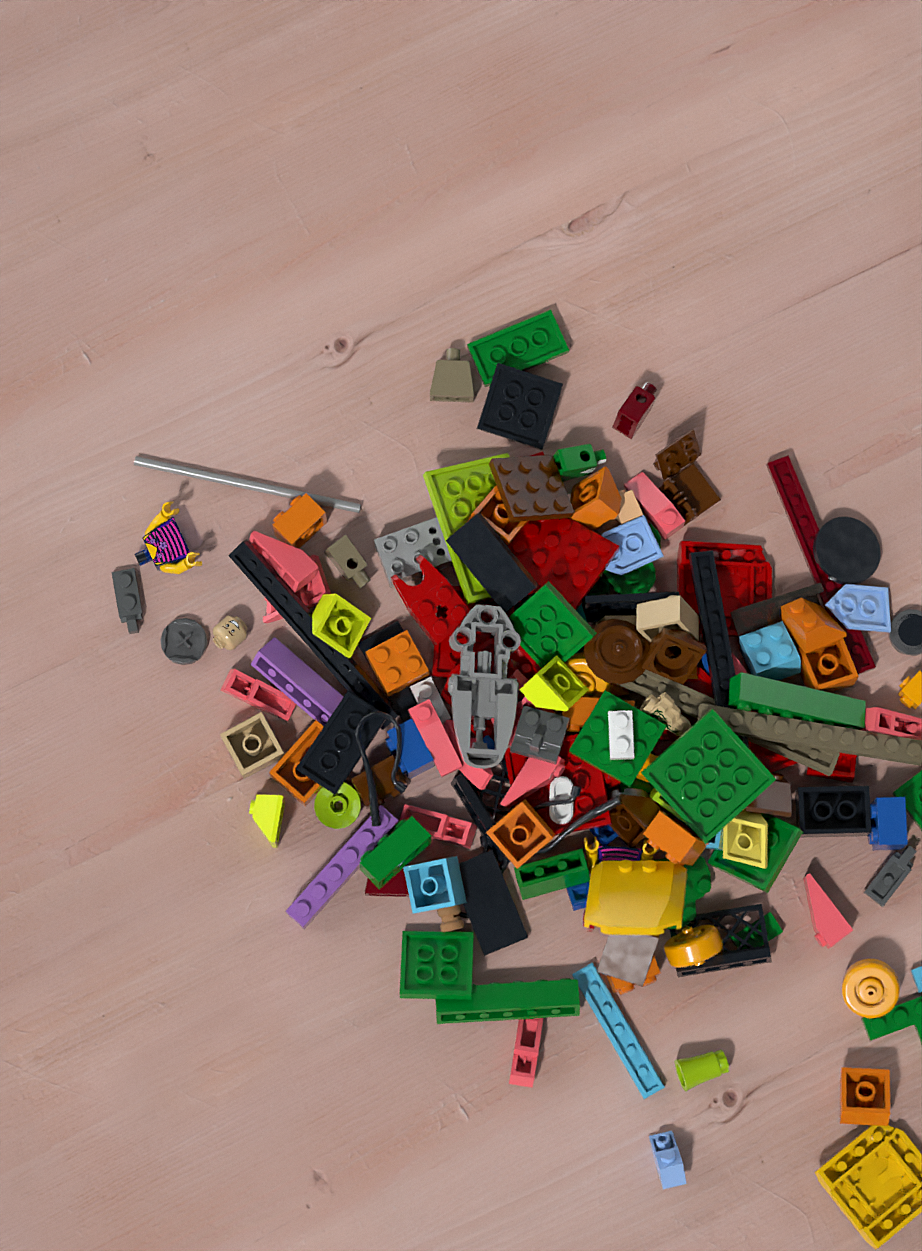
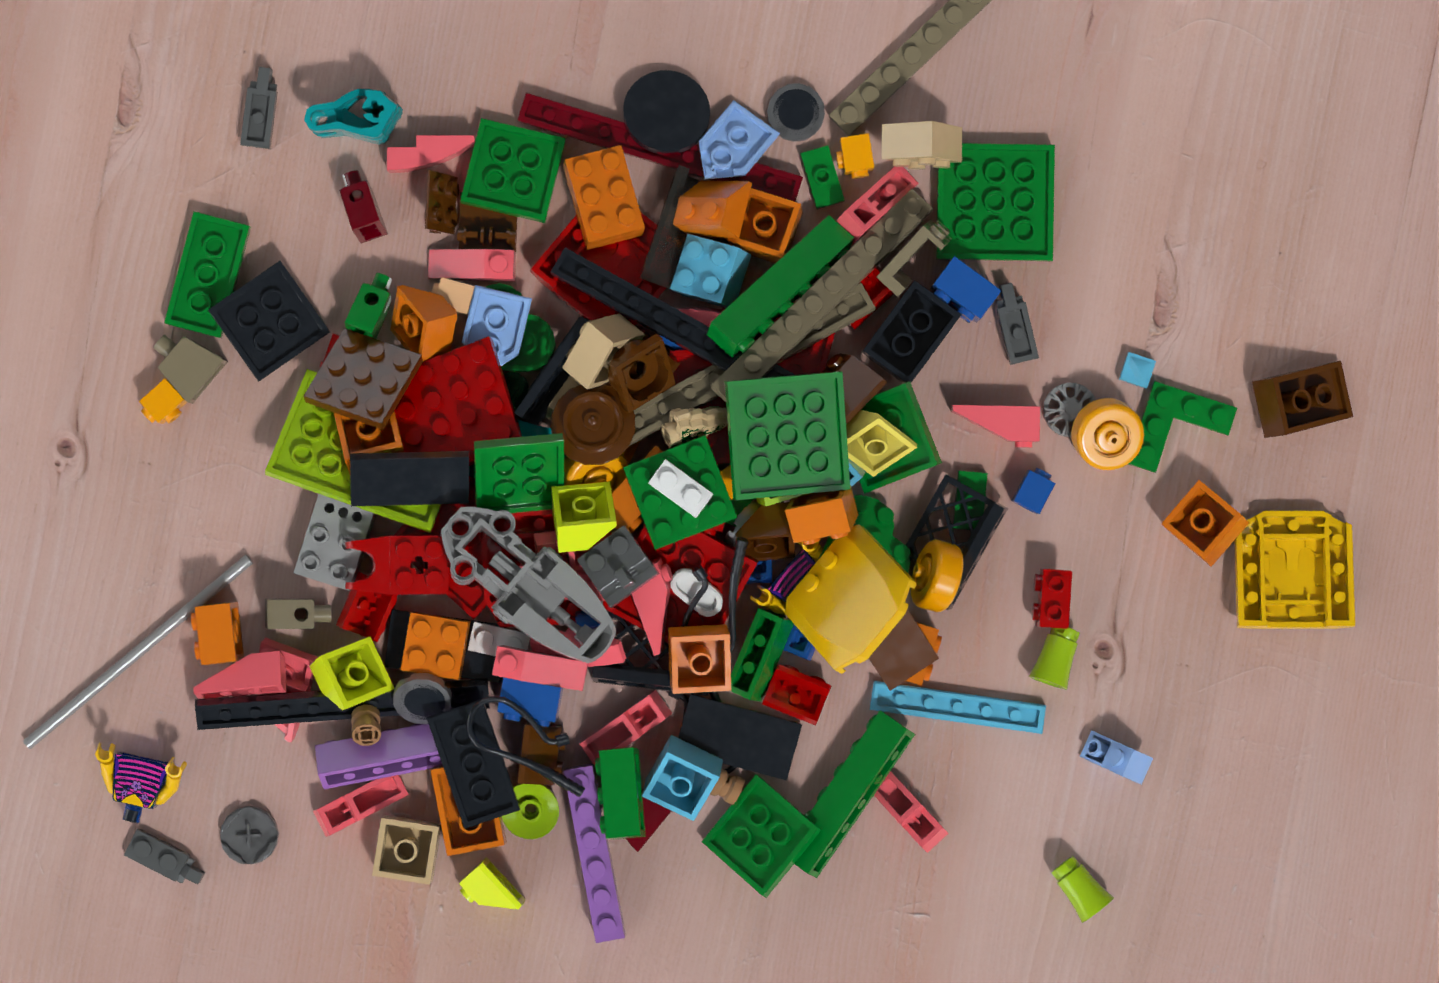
camera: 50 degrees left, 10 degrees up
tan head [213,616,248,650] -> none
none -> light orange brick [139,378,187,424]
none -> dark grey hinge [240,67,278,149]
none -> teal piece [304,89,403,145]
none -> red bracket [336,572,398,642]
none -> medium nougat wheel [351,705,381,746]
none -> coral slope [387,135,476,173]
none -> tile [393,673,452,724]
none -> green plate [460,118,566,223]
none -> orange brick [563,145,645,250]
none -> red bracket [762,664,832,726]
none -> green plate [800,145,845,210]
none -> dark tan window [877,220,952,297]
none -> blue brick [1011,468,1056,514]
none -> red bracket [1032,568,1072,629]
none -> light grey wheel [1043,383,1096,437]
none -> lime plant [1051,856,1114,923]

